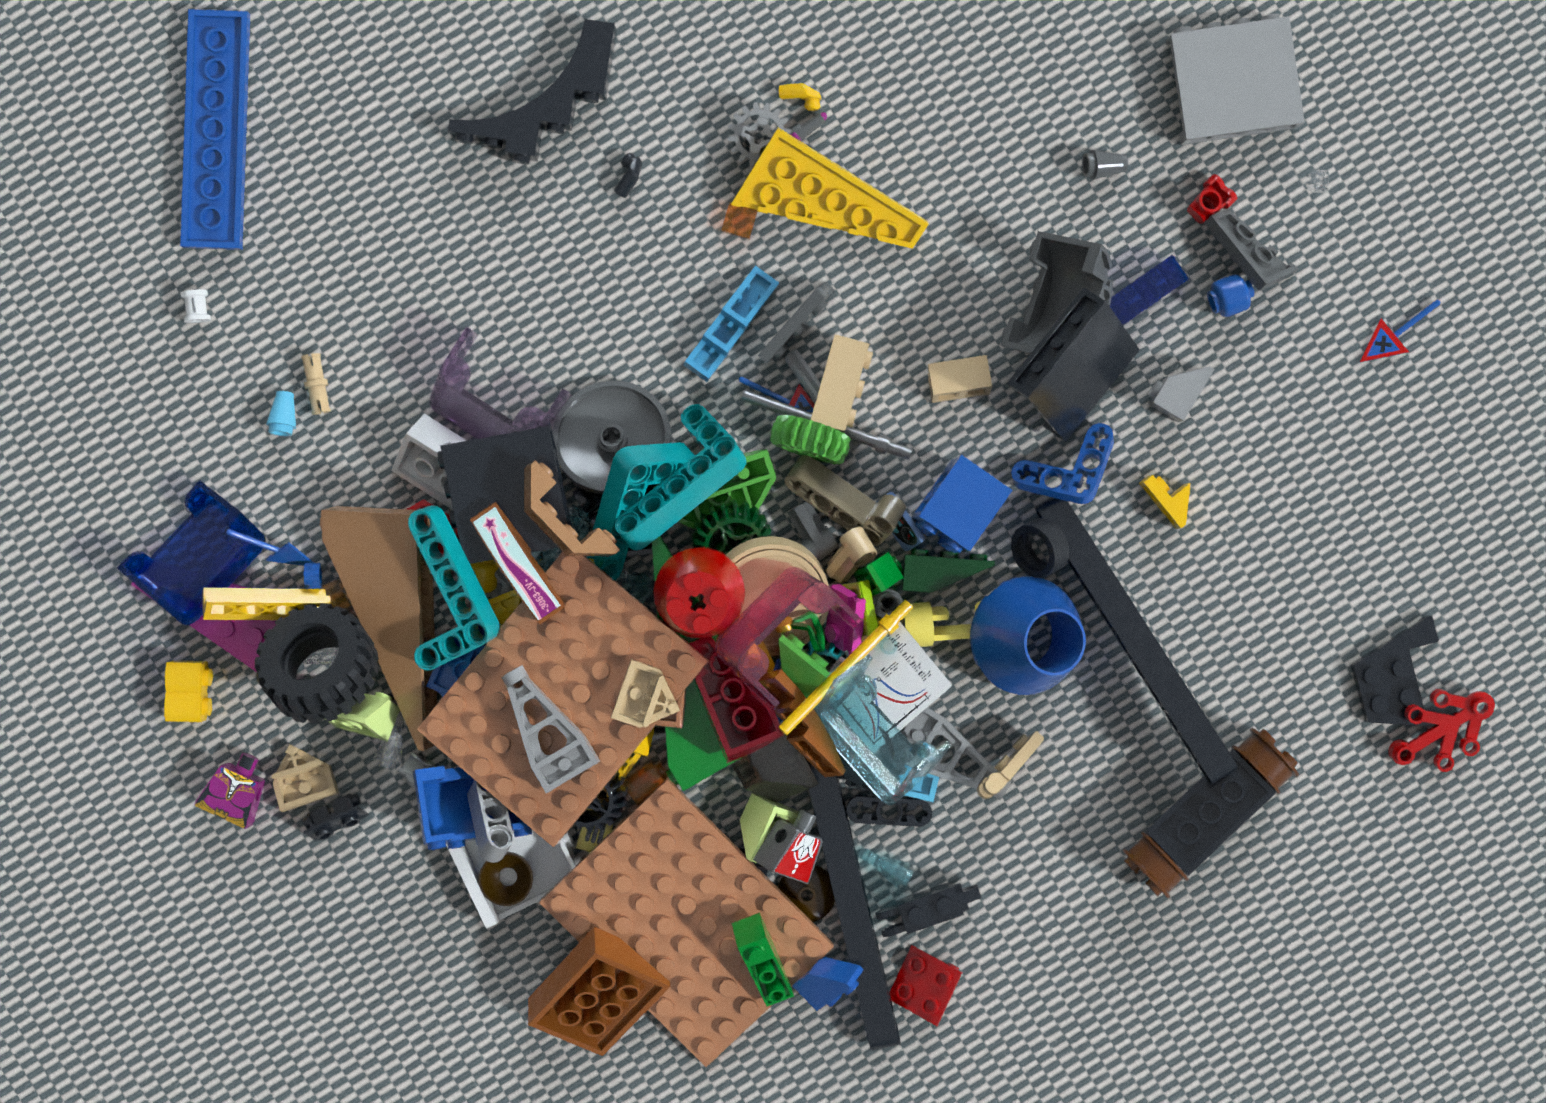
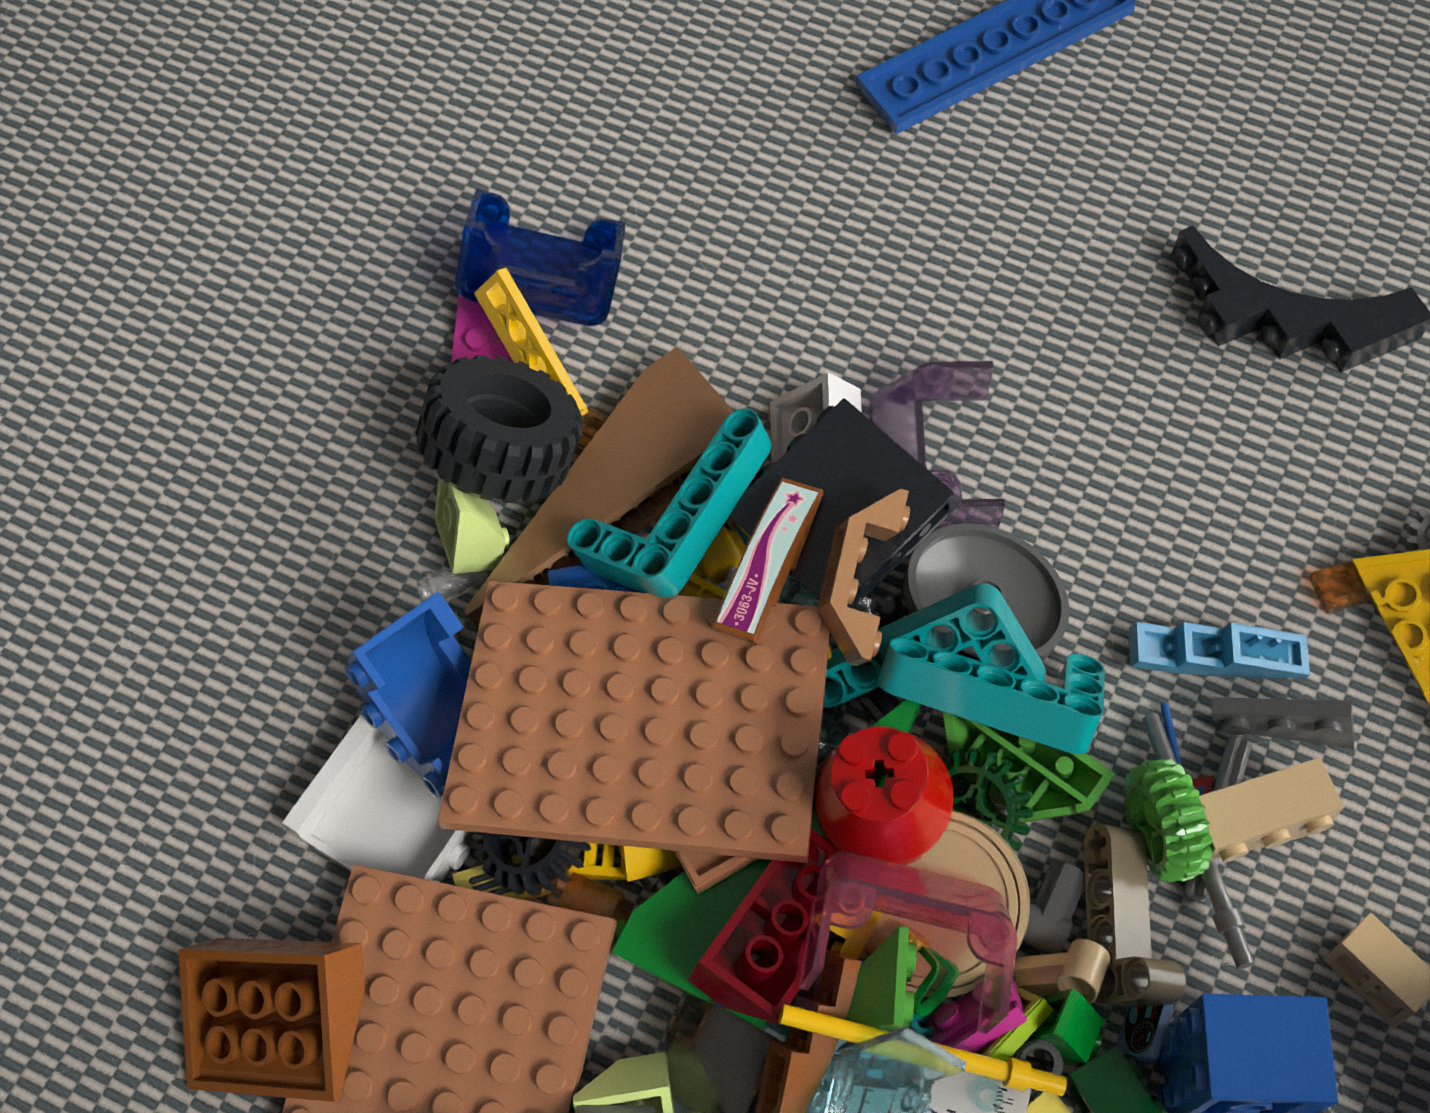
camera: 60 degrees right, 25 degrees down
yellow brick [164,660,213,722] -> none
white bush [181,290,211,323] -> none
torso [194,752,265,829] -> none
blue piece [226,529,314,566] -> none
medium azure cone [266,391,296,436] -> none
tan slope [271,744,339,812] -> none
tan pin [301,353,331,415] -> none
black hinge [303,793,368,841] -> none
blue axle [304,563,322,589] -> none
light grey beam [467,780,514,863] -> none
dark brown piece [479,851,533,906] -> none
light grey plate [501,665,600,793] -> none
tan slope [611,659,680,728] -> none
black arm [614,153,642,198] -> none

